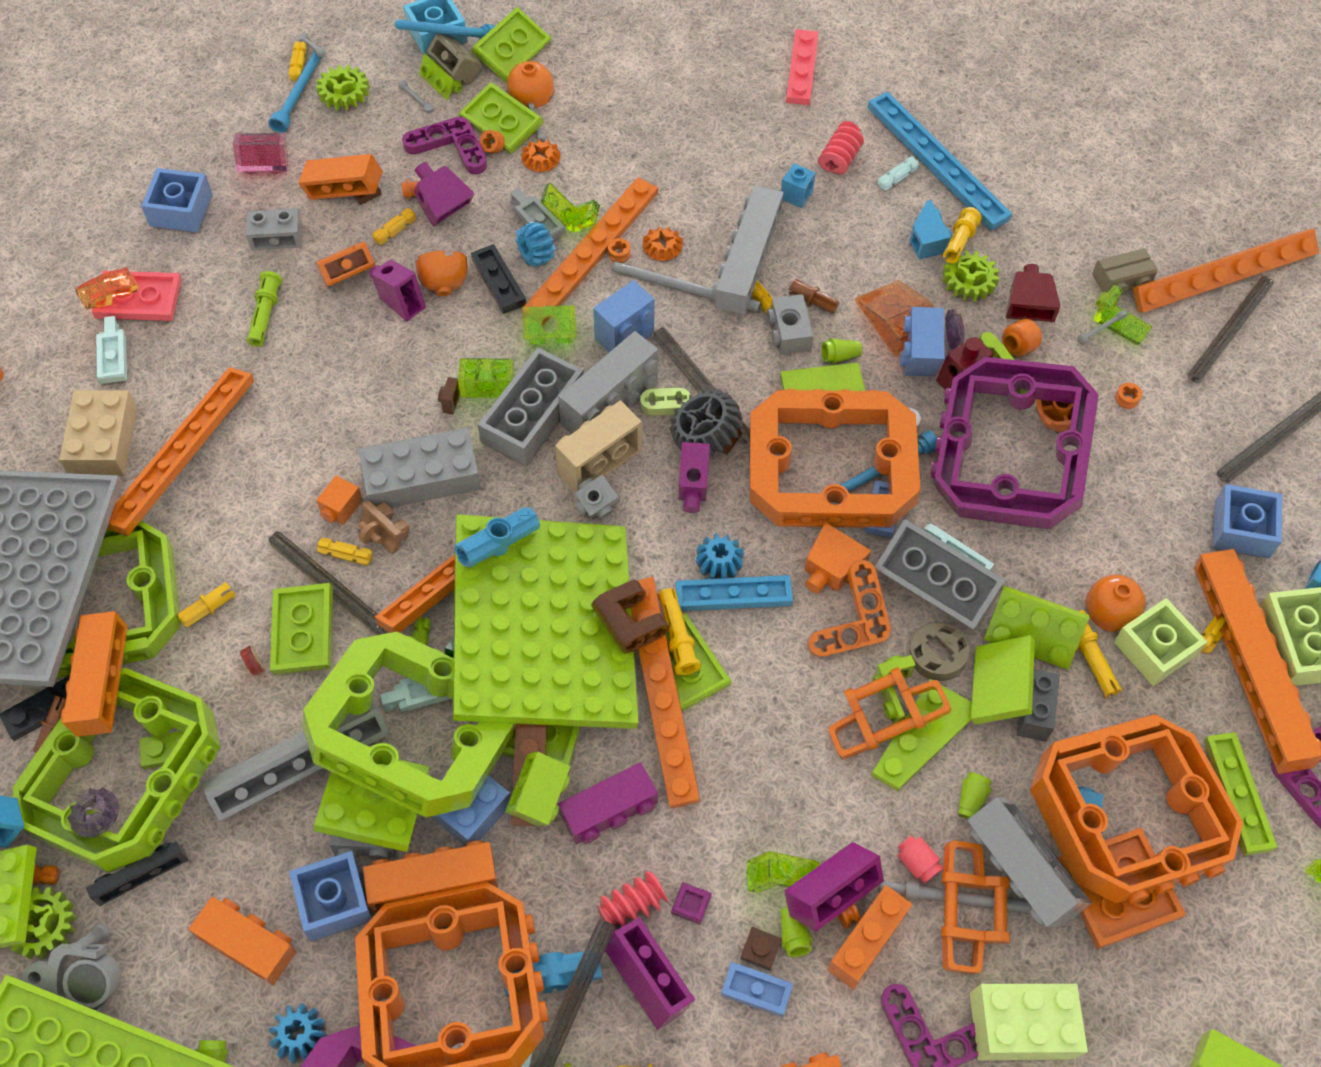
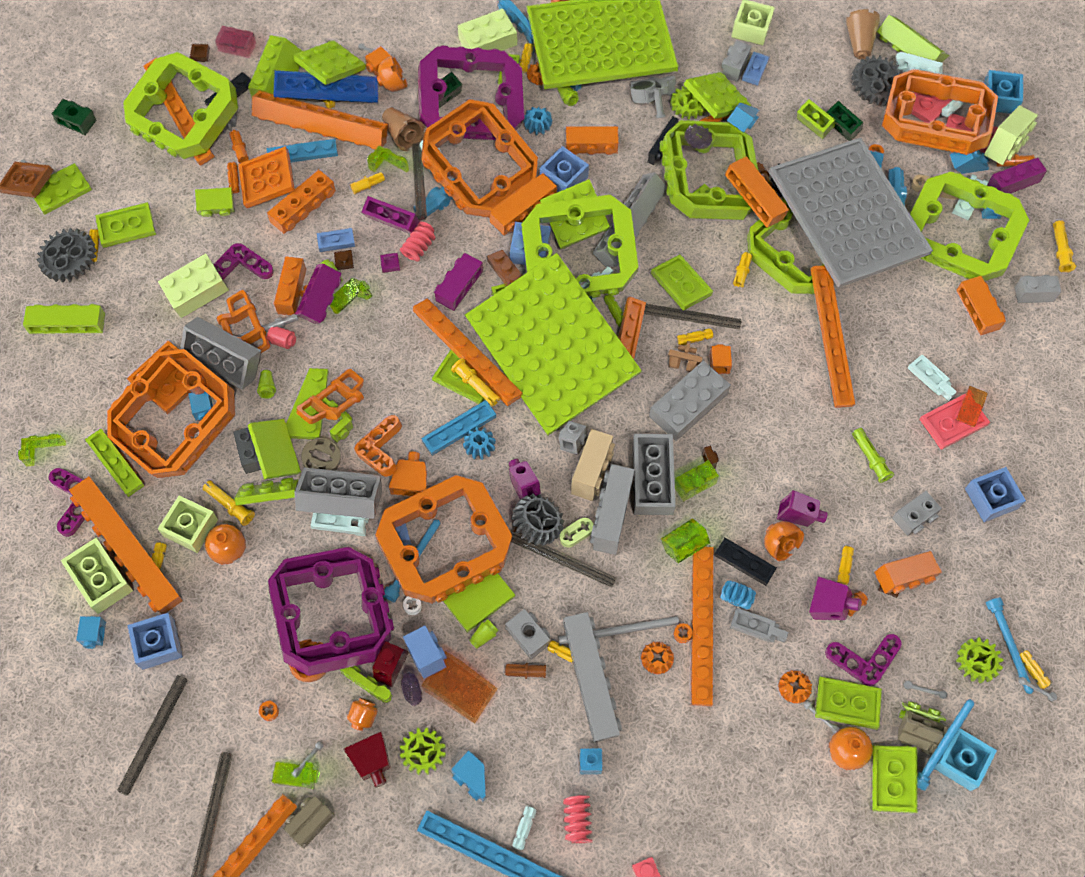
camera: 150 degrees right, 5 degrees up
tan brick [59,390,137,476] -> none
clear pink brick [233,133,288,174] -> none
clear red tile [240,645,265,676] -> none
orange brick [315,241,376,286] -> none
dark azure piece [454,507,540,568] -> none
orange bush [480,130,505,153] -> none
lime brick [505,752,571,826] -> none
clear neon green bracket [541,183,600,232] -> none
reddish brown connector [591,580,670,654] -> none
medium blue brick [593,280,655,352] -> none
yellow pin [943,207,982,263] -> none

